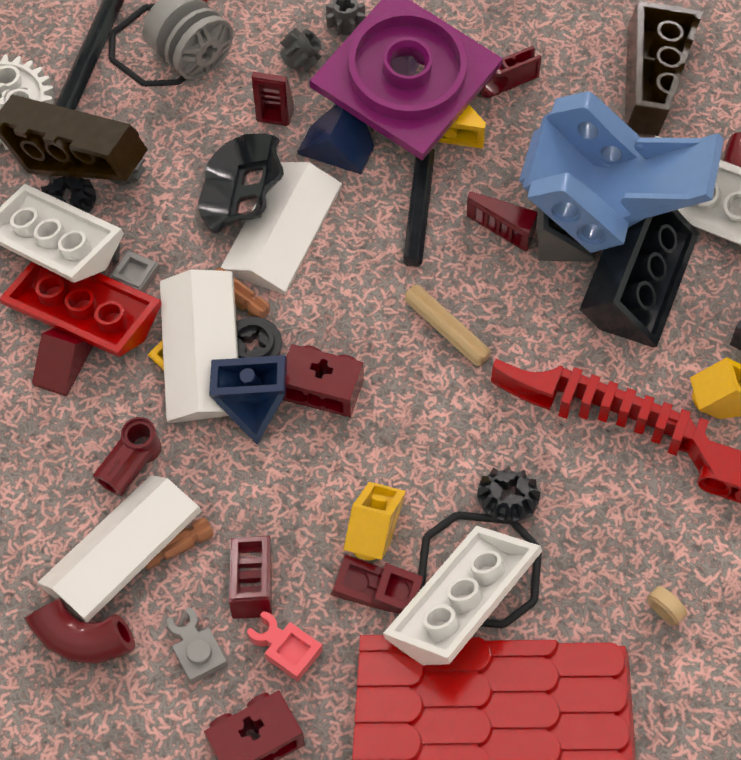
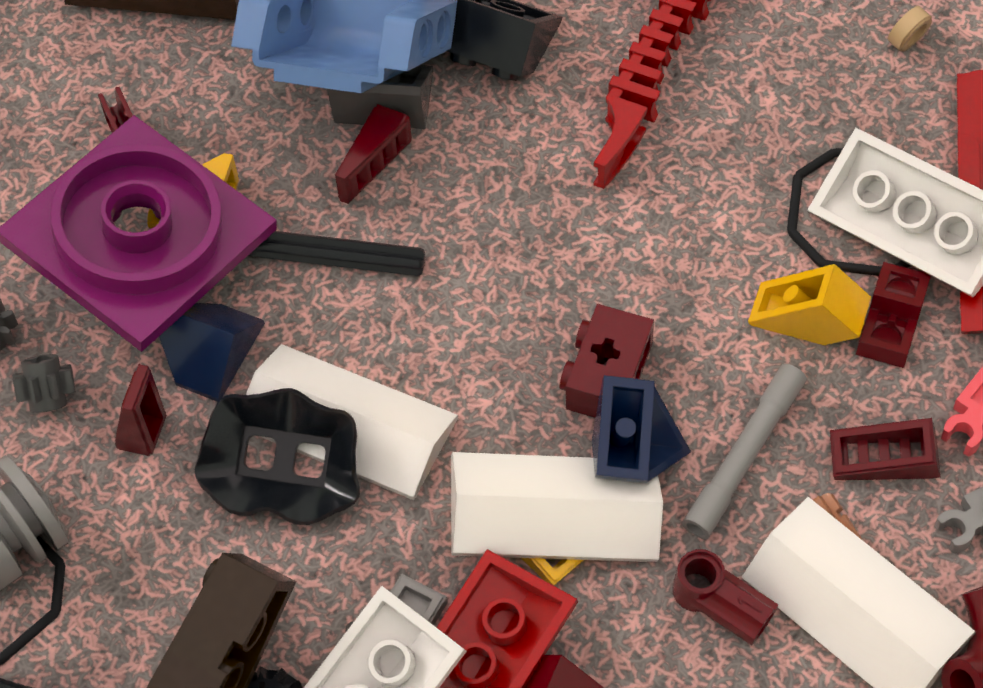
camera: 85 degrees left, 0 degrees up
nougat axle [215,267,270,318] -> none
black gear [236,317,282,358] -> none
tan axle [405,284,491,366] -> none
black gear [477,465,540,522] -> none
none -> light grey piece [682,364,807,539]

